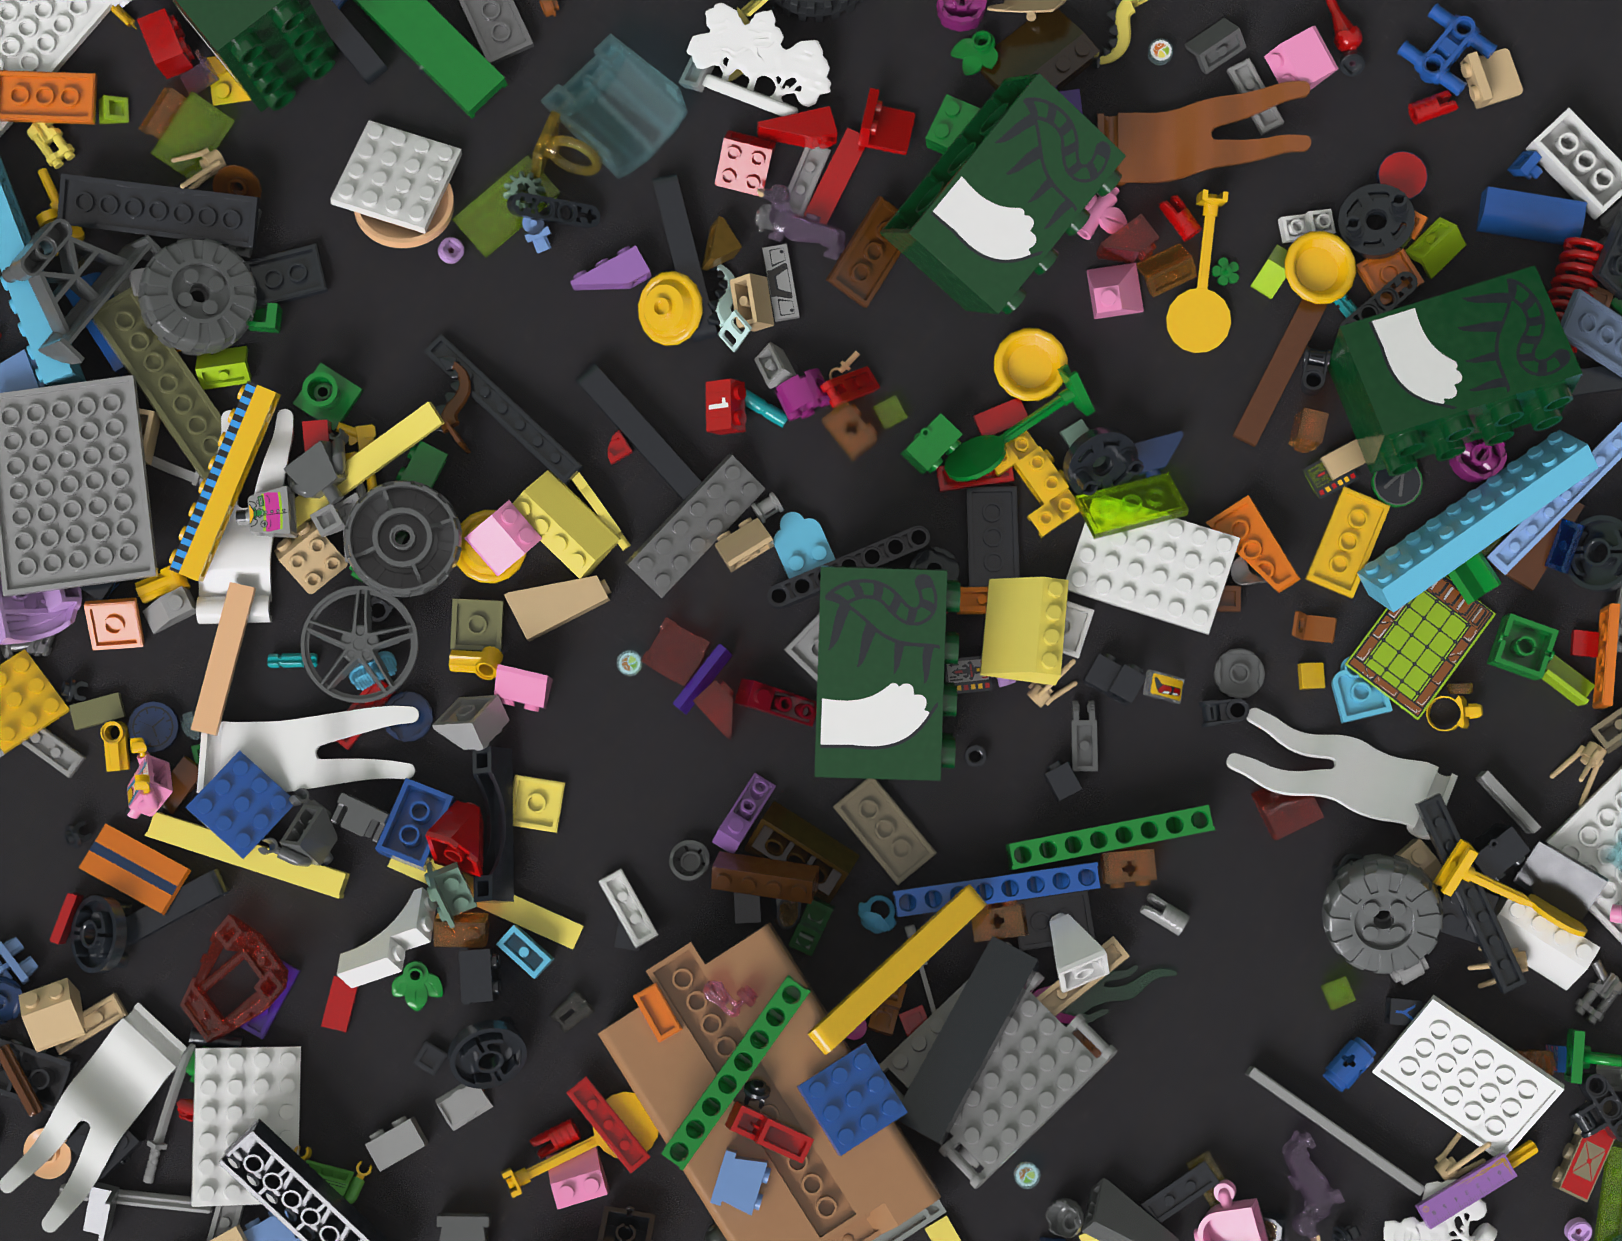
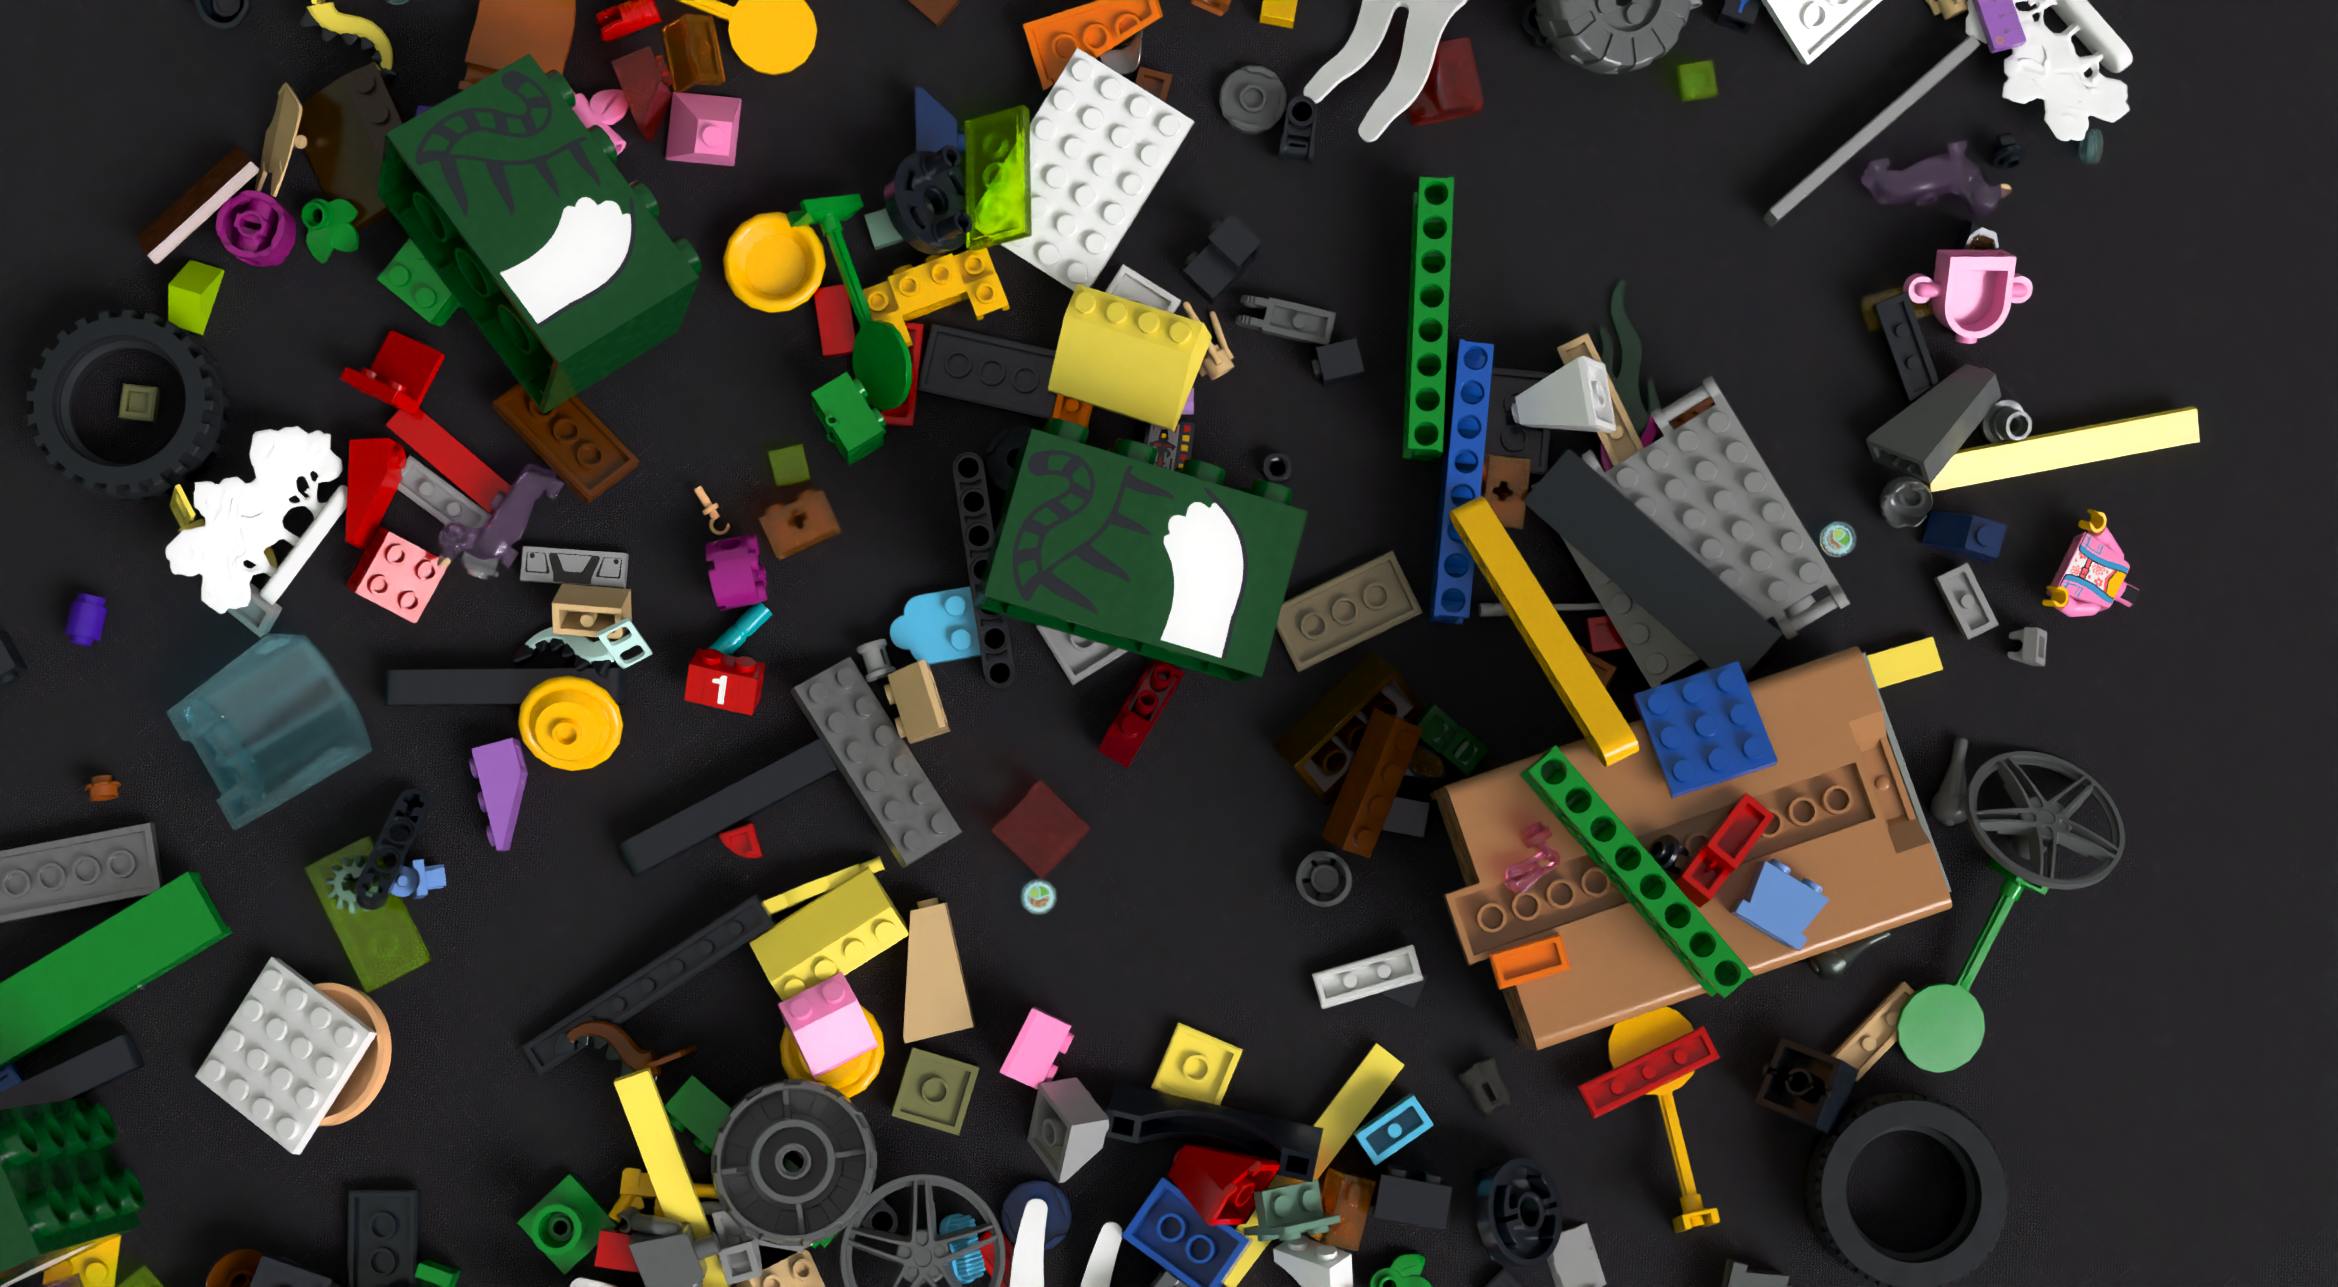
camera: 80 degrees left, 0 degrees up
lavender tile [438,237,464,264] -> none
yellow piece [449,646,503,680] -> none
red hinge [529,1118,581,1159] -> none
clear yellow tile [531,110,602,178] -> none
bright pink slope [546,1146,610,1209] -> none
dark purple tile [673,644,733,715] -> none
clear red slope [693,680,734,741] -> none
pearl gold slope [702,216,742,271] -> none
medium lavender slope [712,773,776,854] -> none
light grey slope [754,342,796,389] -> none
red plate [820,366,880,408] -> none
dark azure piece [858,895,897,934] -> none
clear orange brick [1100,849,1157,889] -> none
light grey hinge [1140,893,1190,936] -> none
slope [1143,670,1184,704] -> none
blue piece [1323,1037,1376,1092] -> none

